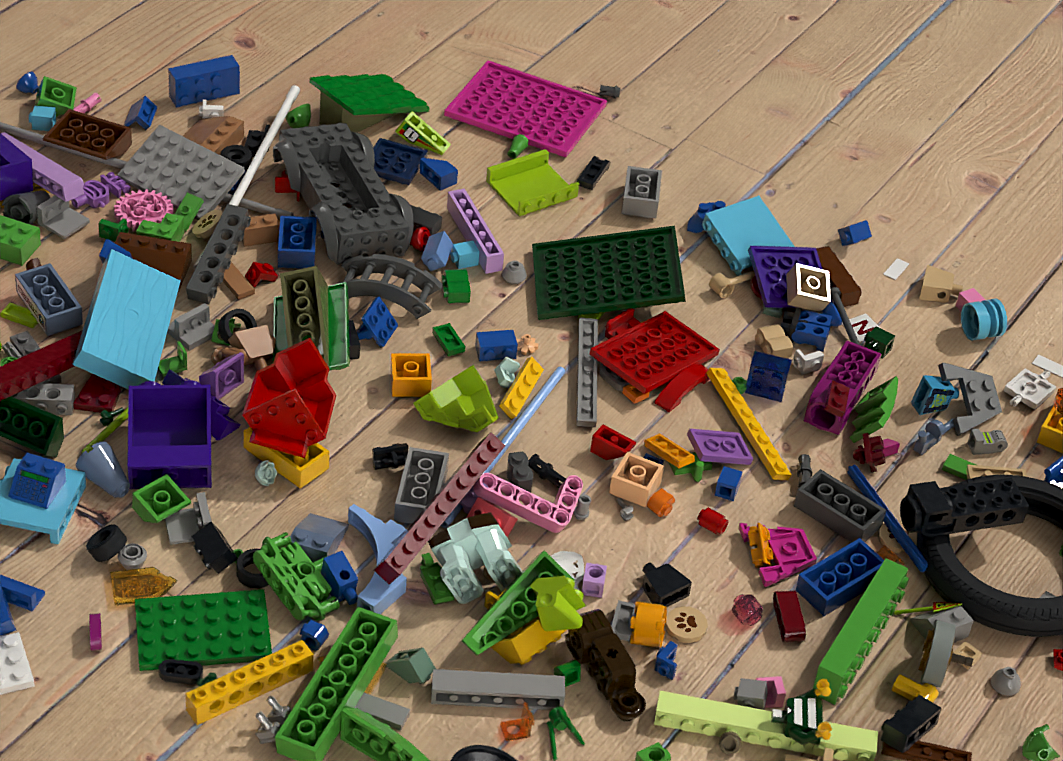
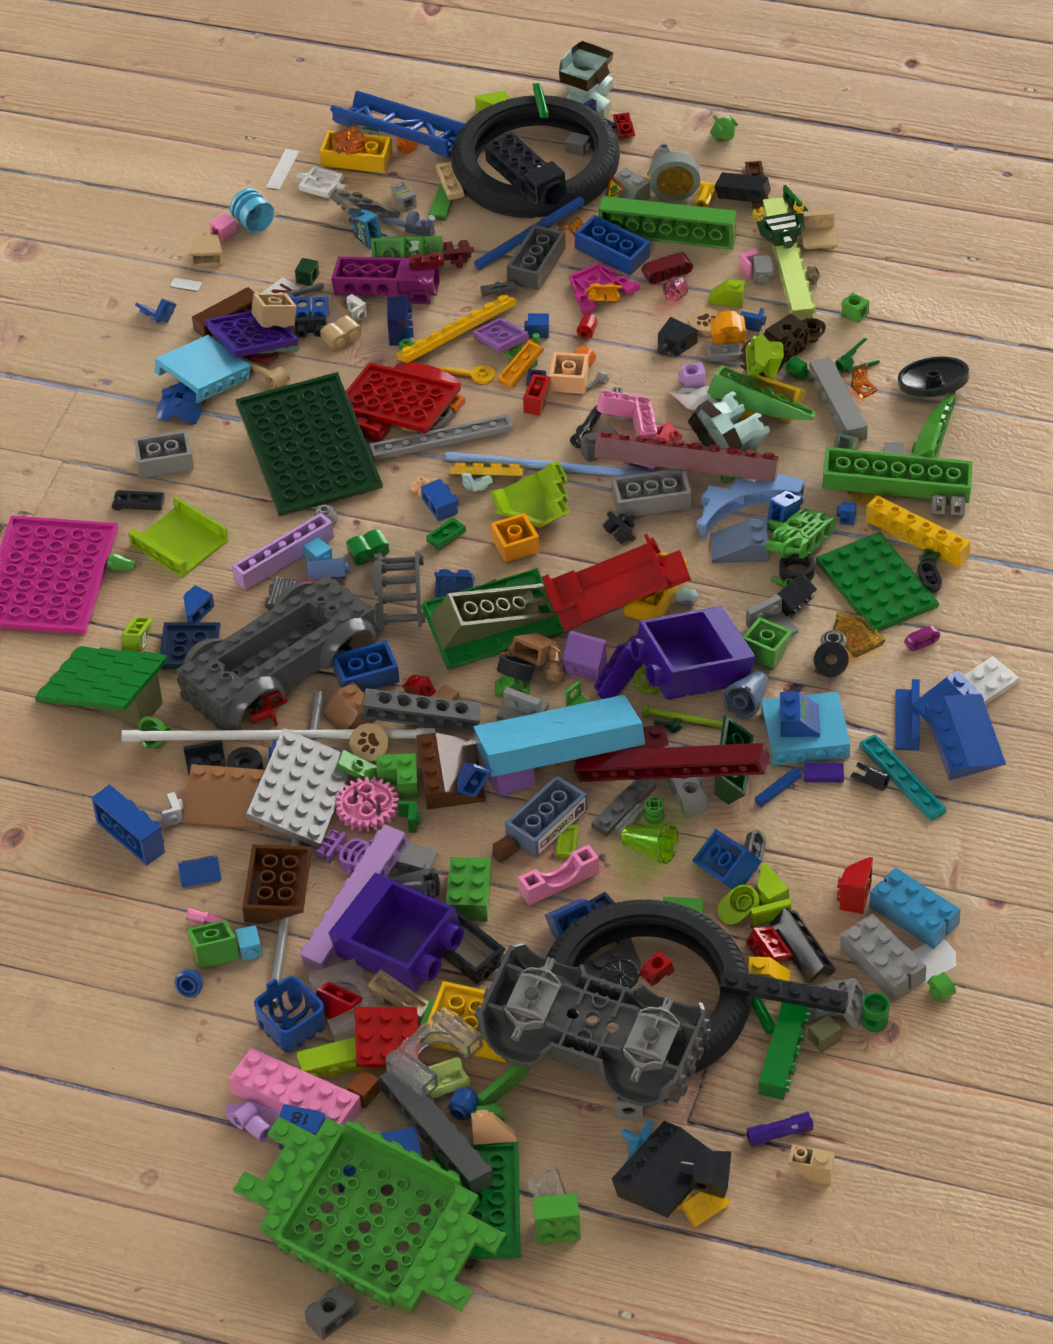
camera: 100 degrees left, 5 degrees up
none -> yellow piece [439,365,495,384]
none -> lime slope [708,279,745,308]

